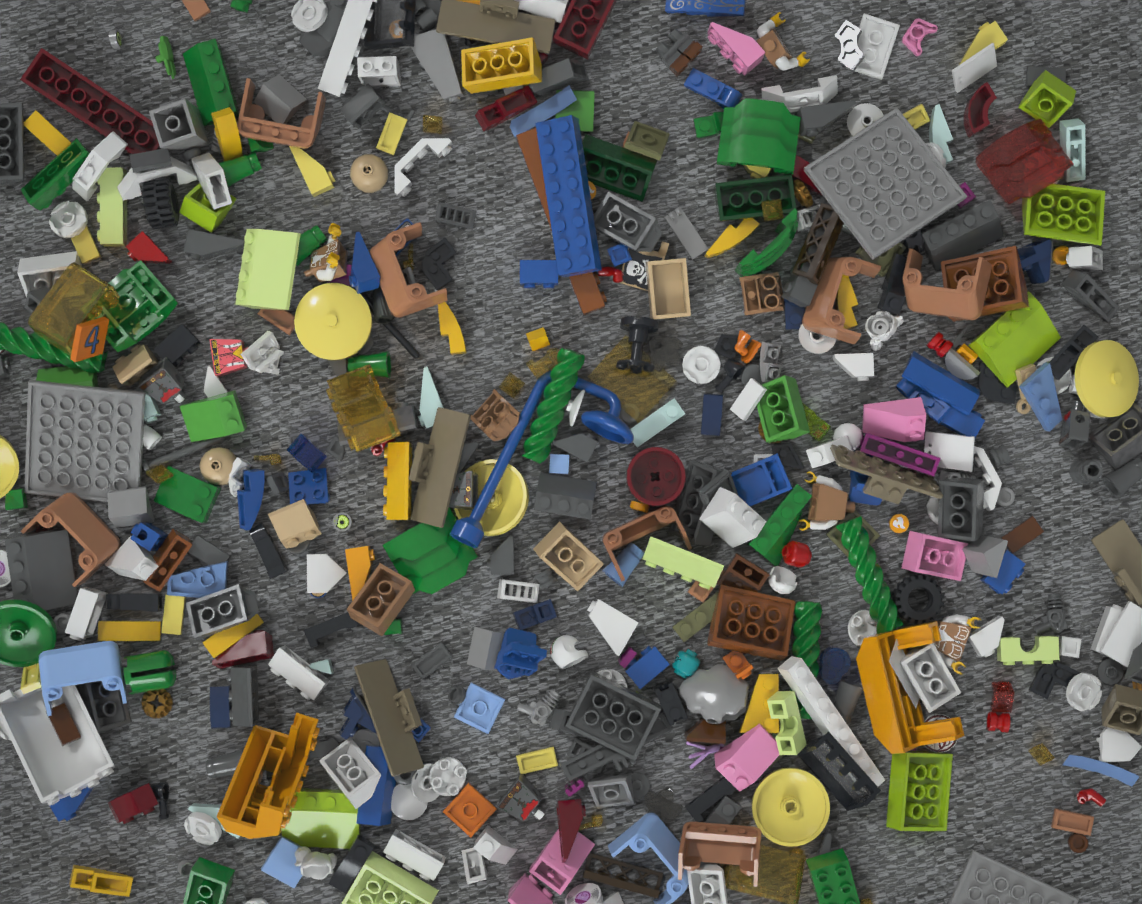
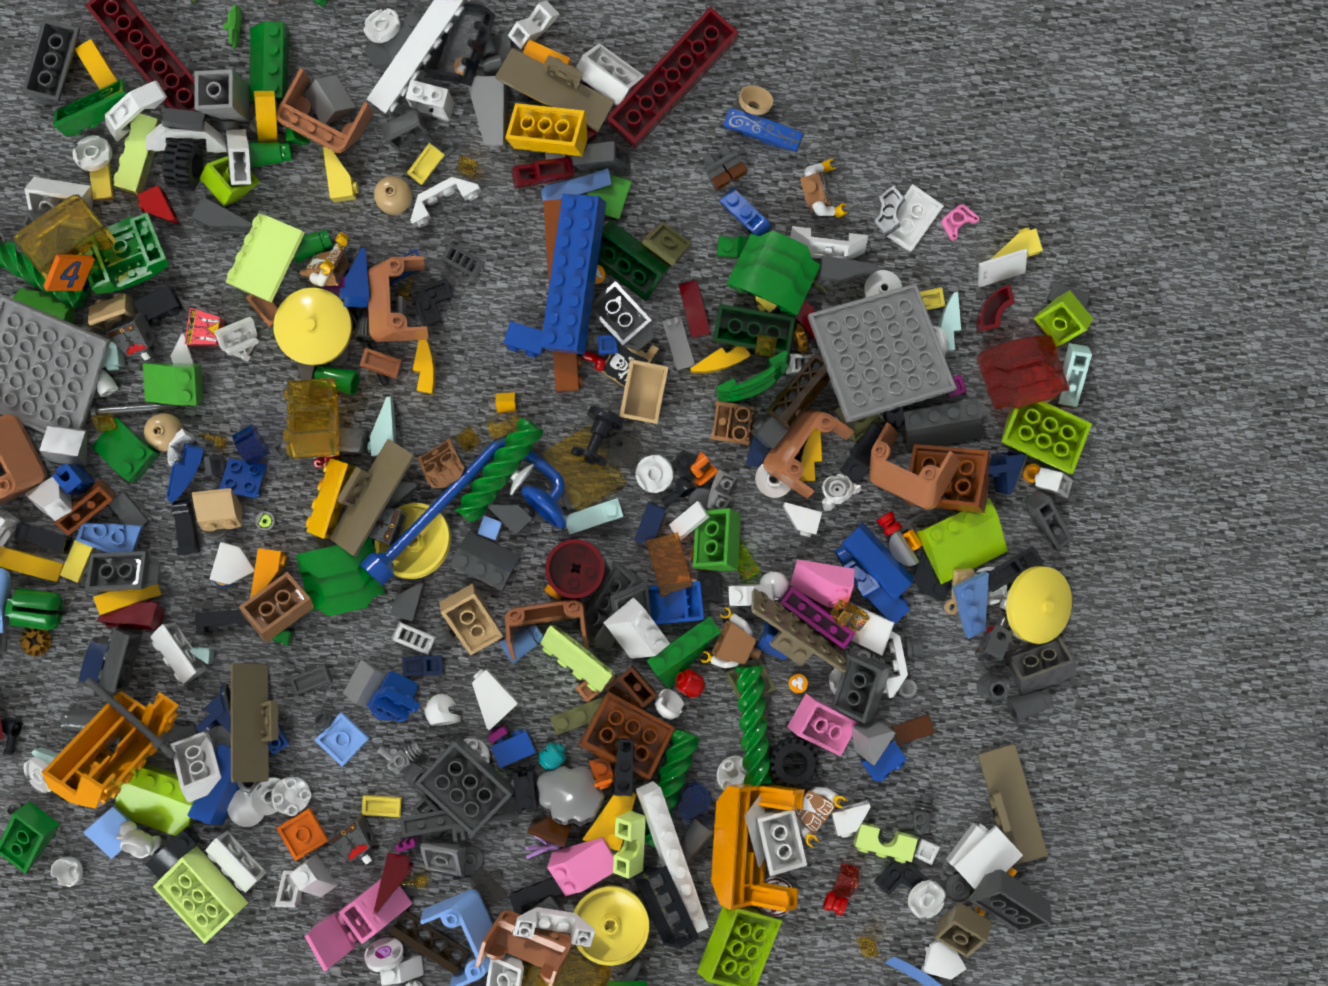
camera: 10 degrees right, 0 degrees up
bright pink slope [707,22,765,76] -> none
none -> dark grey bar [85,677,176,759]
none -> nougat tile [359,348,402,379]
none -> white slope [513,907,595,947]
none -> black leg [613,738,633,796]
none -> clear orange door [645,532,693,597]
none -> dark red slope [678,280,710,339]
none -> clear yellow leg [830,600,870,631]

